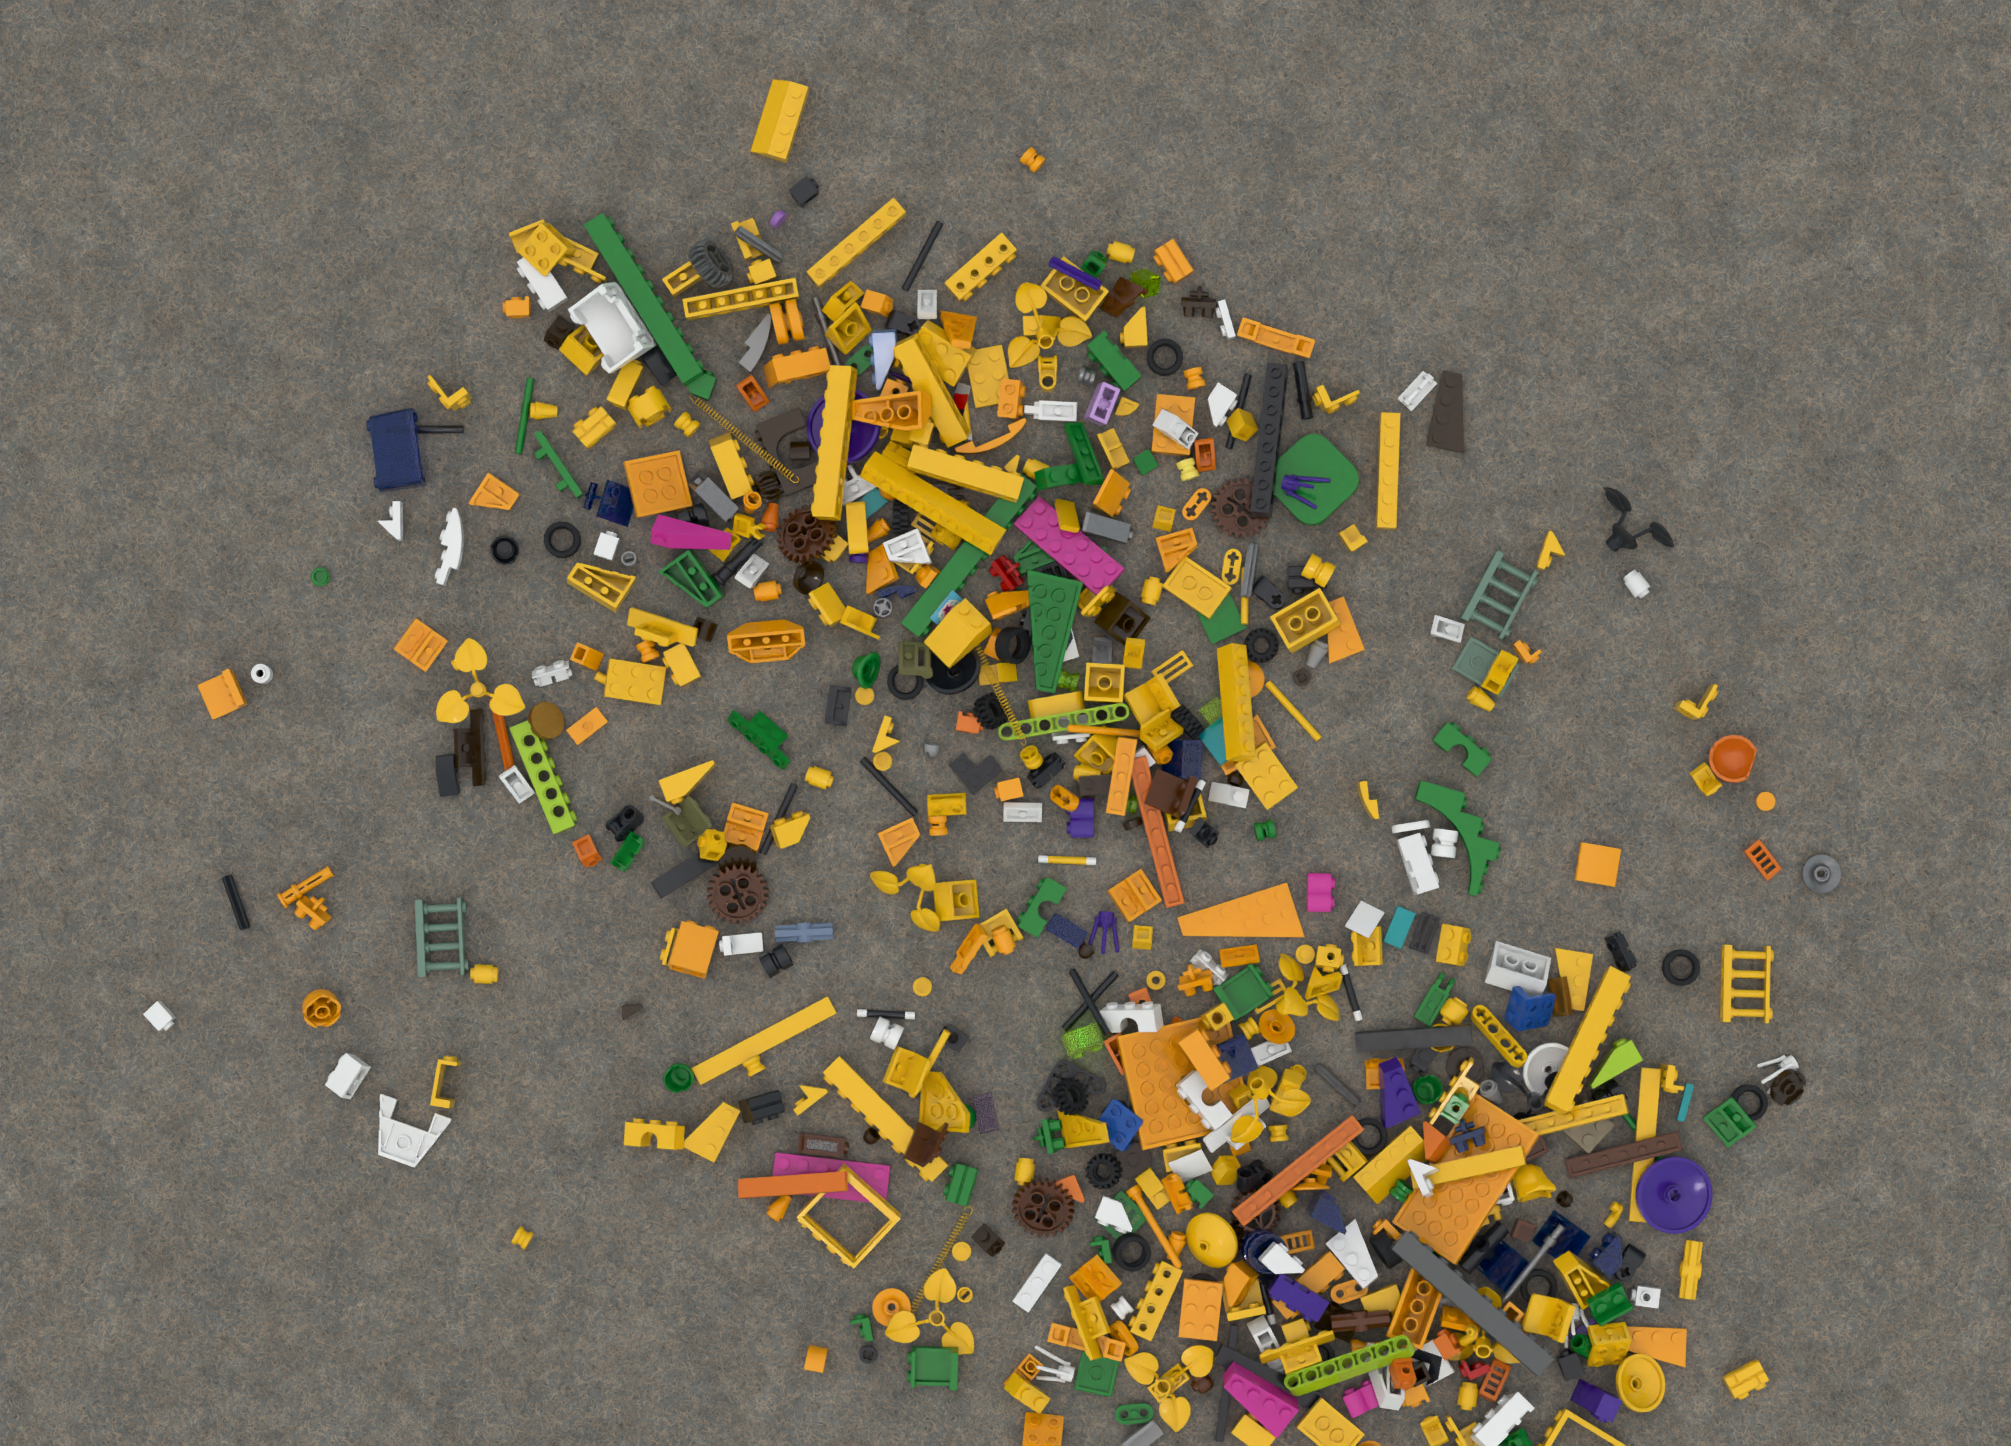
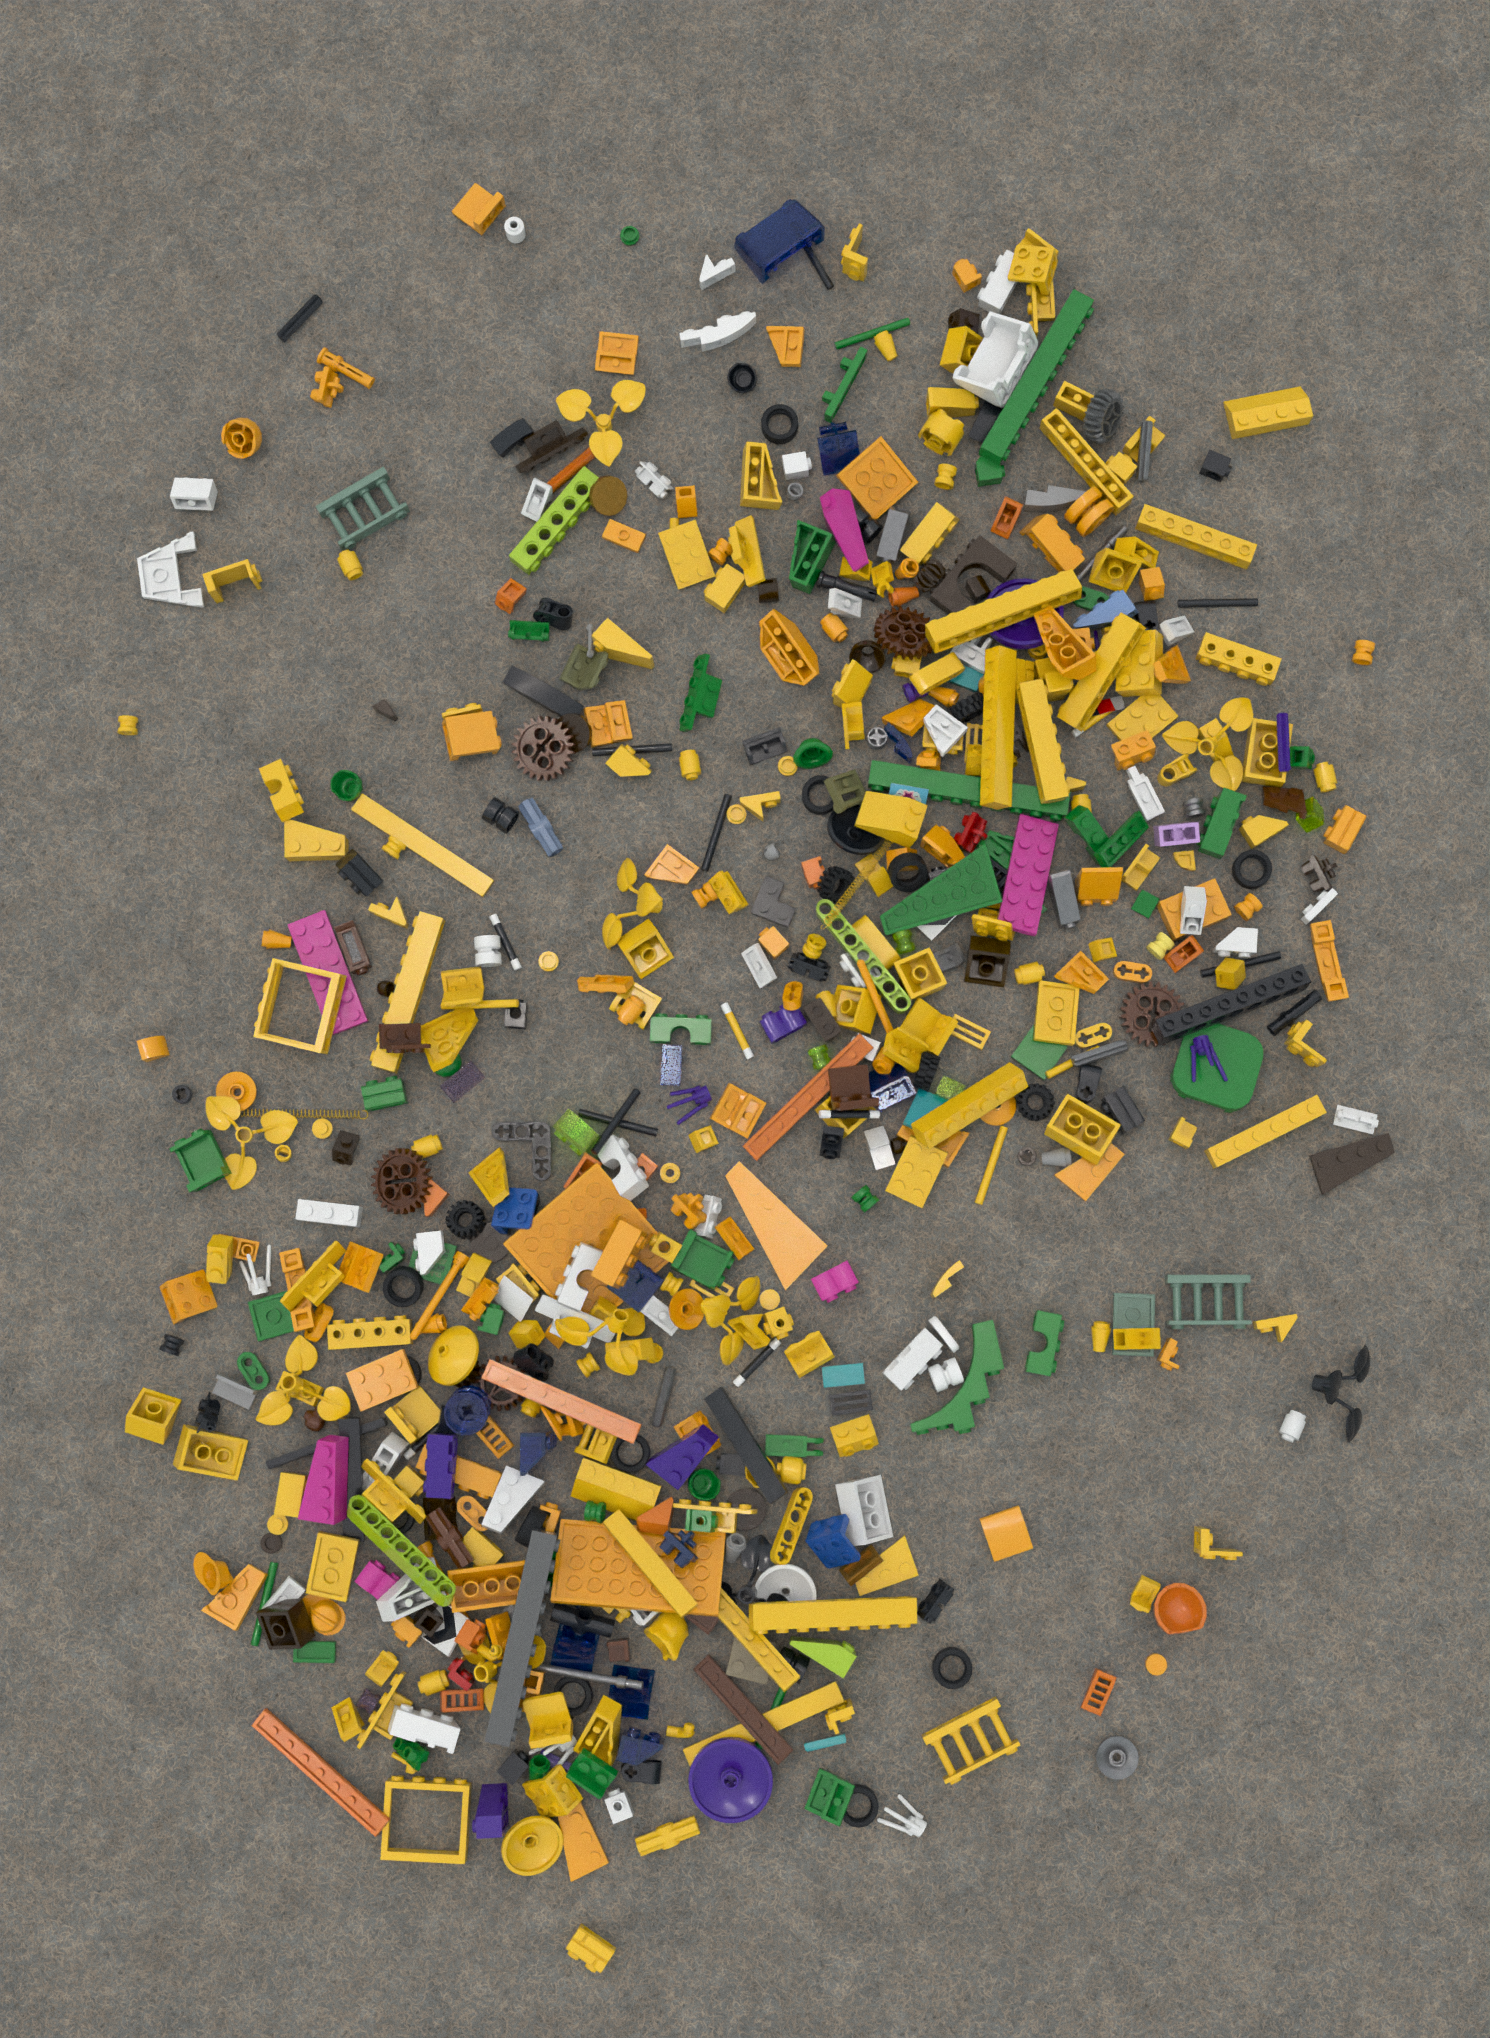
camera: 65 degrees right, 5 degrees down
white brick [143,1001,176,1031] -> none
yellow brick [573,406,617,450] -> none
yellow piece [689,395,799,483] -> none
yellow brick [697,829,727,861] -> none
white bracket [719,933,764,956] -> none
orange tile [738,1171,848,1199] -> none
medium lavender tile [770,210,787,229] -> none
green bracket [850,1313,874,1342] -> none
light orange slope [955,418,1027,455] -> none
green hips [1033,1117,1066,1154] -> none
black tyre [1052,1078,1089,1115] -> none
yellow tile [1054,498,1080,533] -> none
dark brown hinge [1078,942,1095,959] -> none
light orange tile [1106,736,1137,816] -> none
white wheel [1110,1296,1134,1320] -> none
dark brown tile [1122,817,1142,831] -> none
yellow bracket [1123,637,1145,669] -> none
light orange slope [1224,1260,1259,1308] -> none
white slope [1258,1242,1305,1274] -> none
yellow wheel [1301,553,1336,588] -> none
white sticker [1345,901,1385,938] -> none
orange brick [1389,1357,1417,1390] -> none
white slope [1407,1159,1440,1198] -> none
white slope [1430,615,1465,643] -> none
dark brown hinge [1556,1191,1573,1208] -> none
dark brown tile [1770,1069,1806,1106] -> none

